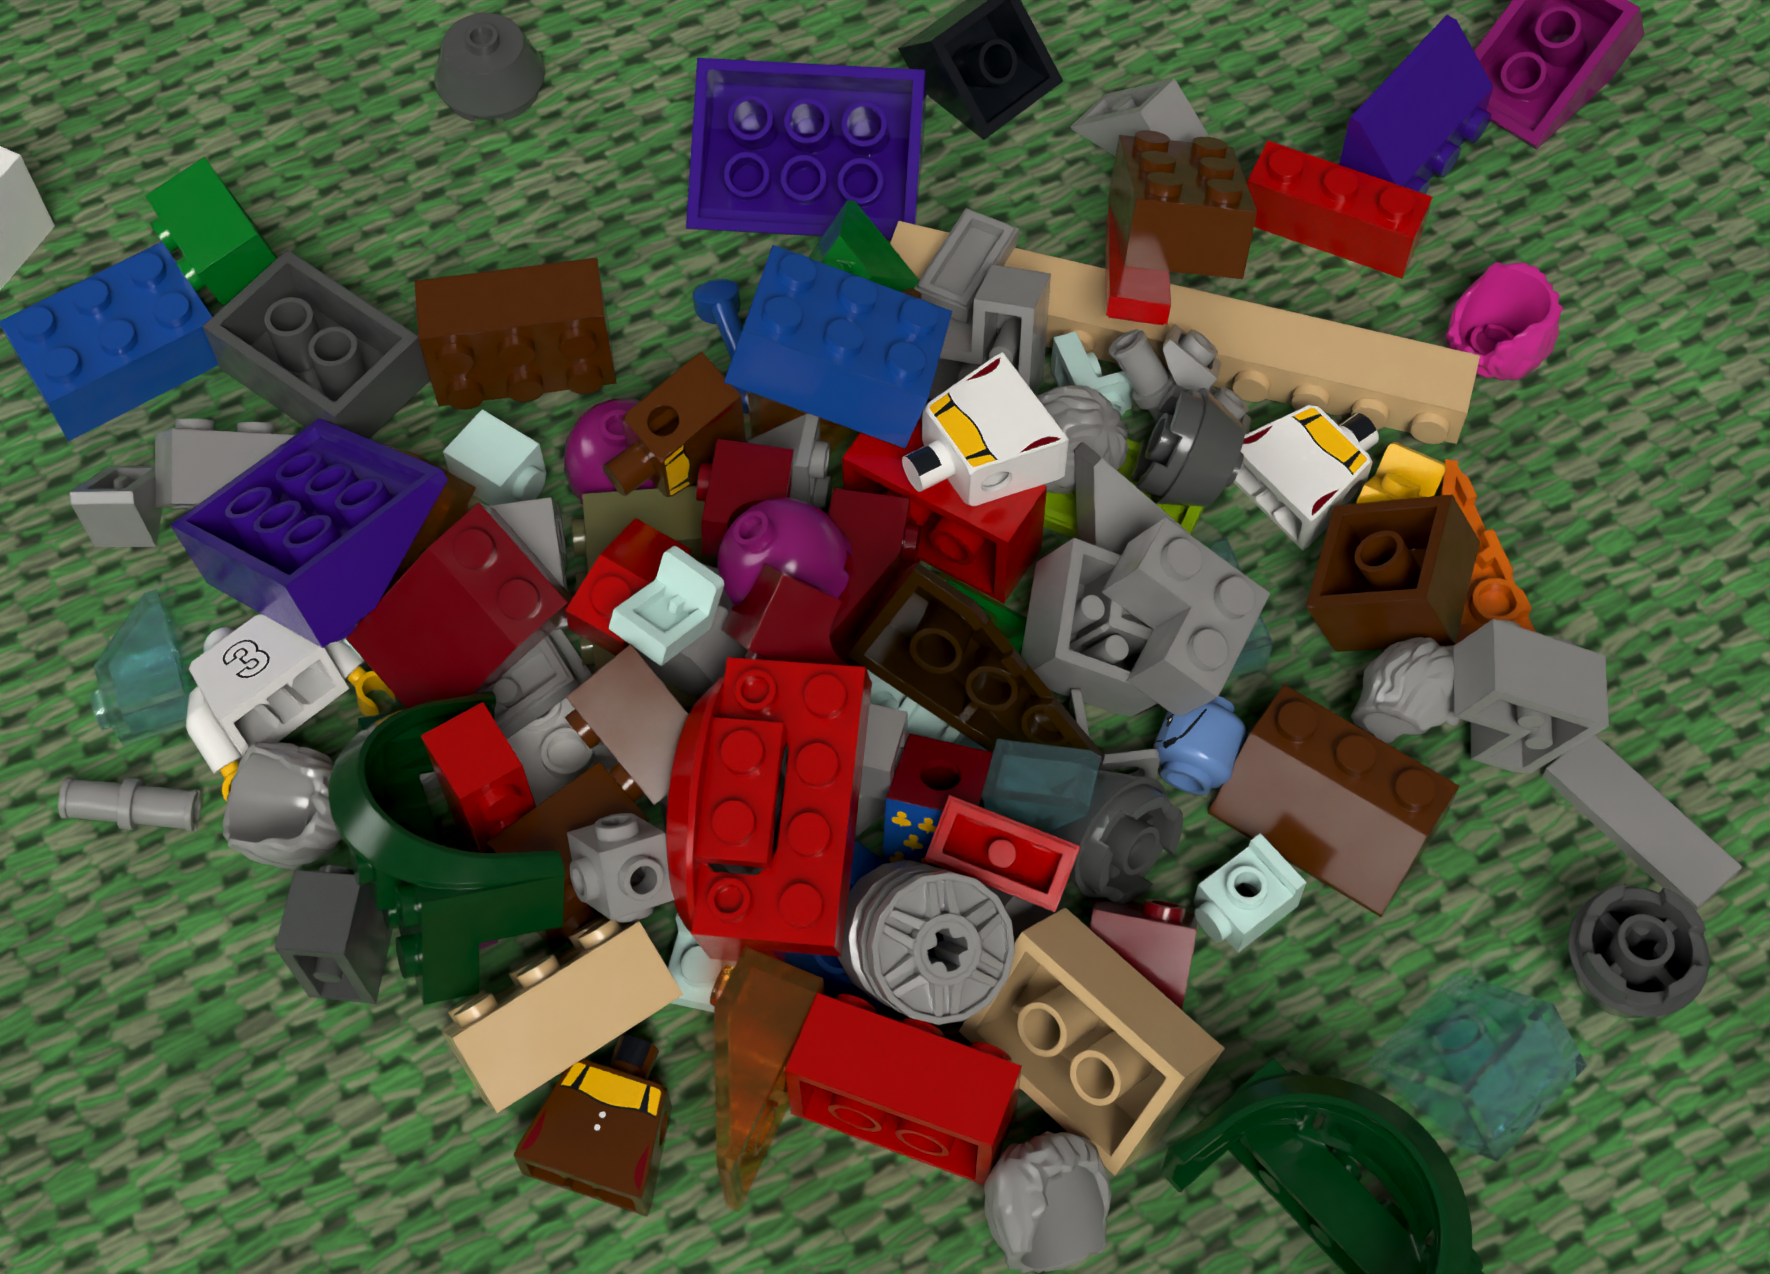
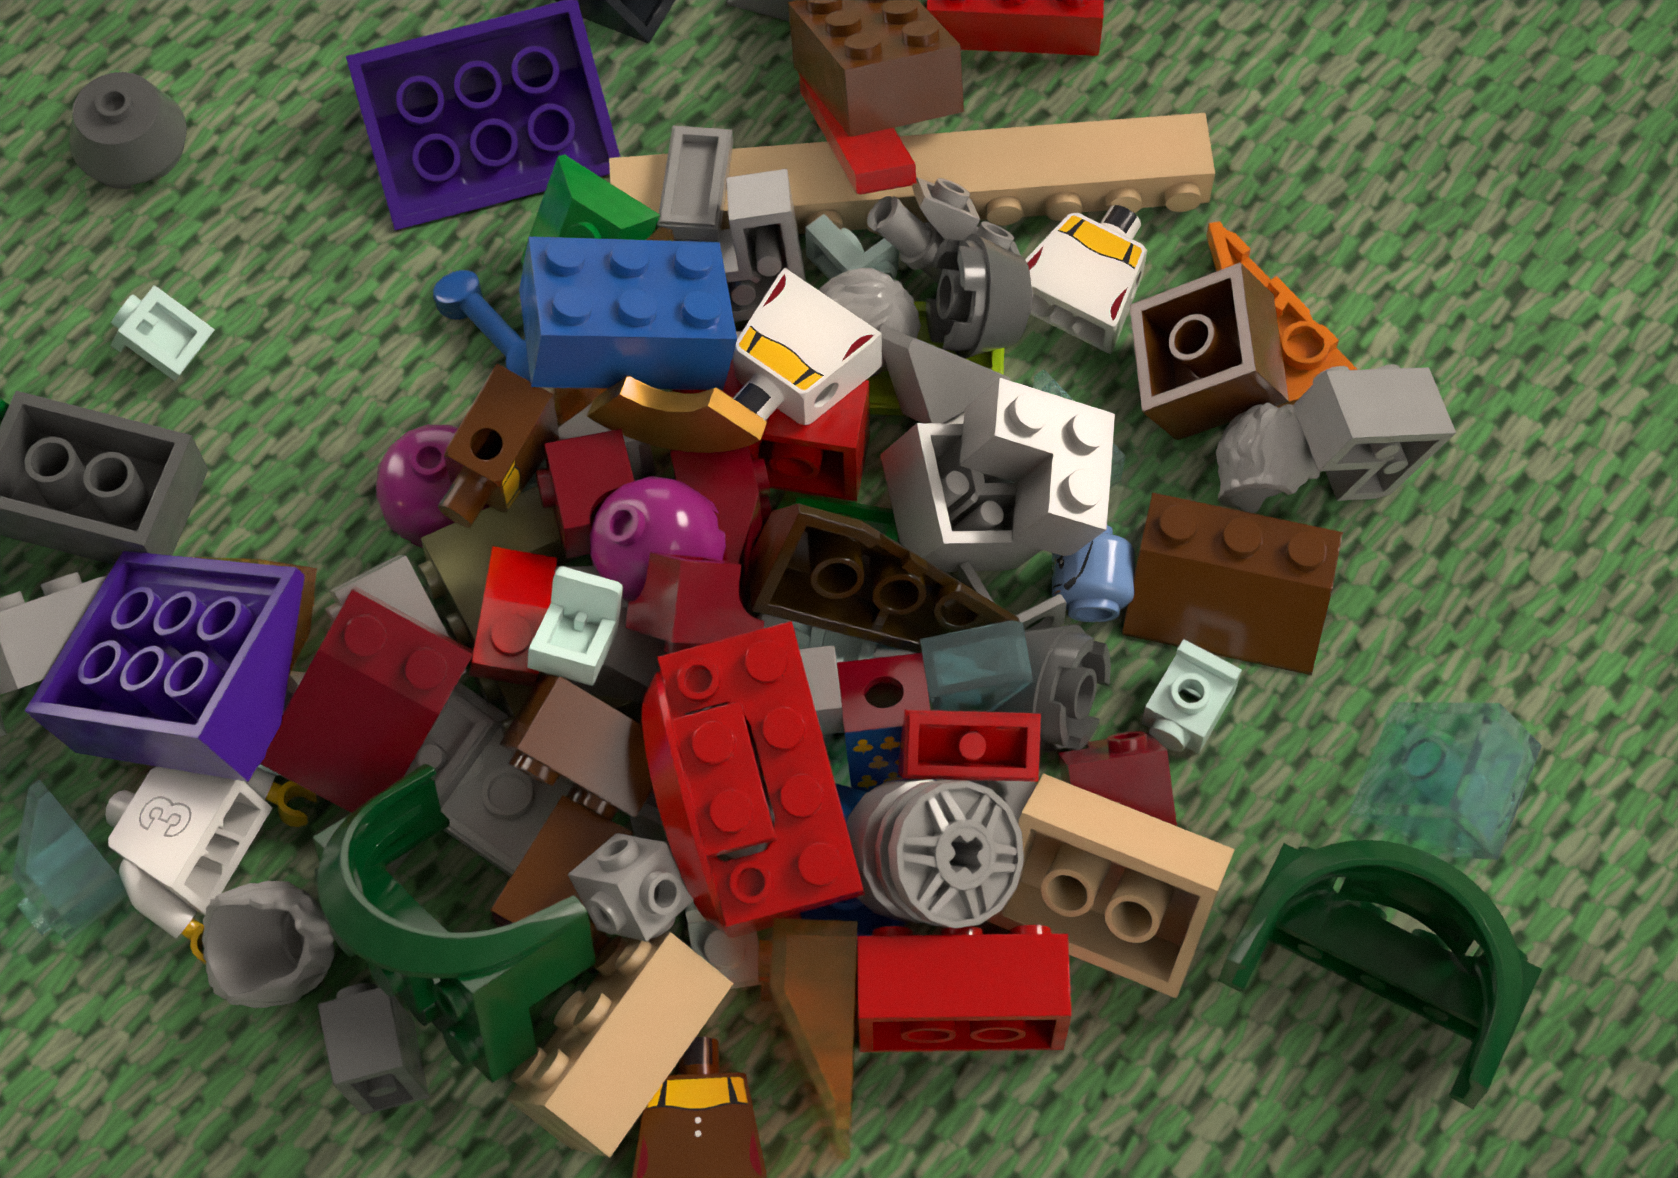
camera: 20 degrees left, 5 degrees up
light grey pin [58,777,203,832] -> none
reddish brown brick [414,258,616,410] -> none
red brick [421,702,536,853] -> none
light aqua brick [443,409,547,505] -> none
light grey hair [984,1131,1112,1273] -> none
yellow bracket [1356,442,1447,504] -> none
dark pink hair [1445,262,1563,381] -> none
light grey tile [1542,735,1742,911] -> none
dark grey cone [1568,884,1710,1018] -> none
none -> light aqua bracket [110,285,215,381]
none -> pearl gold tile [587,376,767,453]

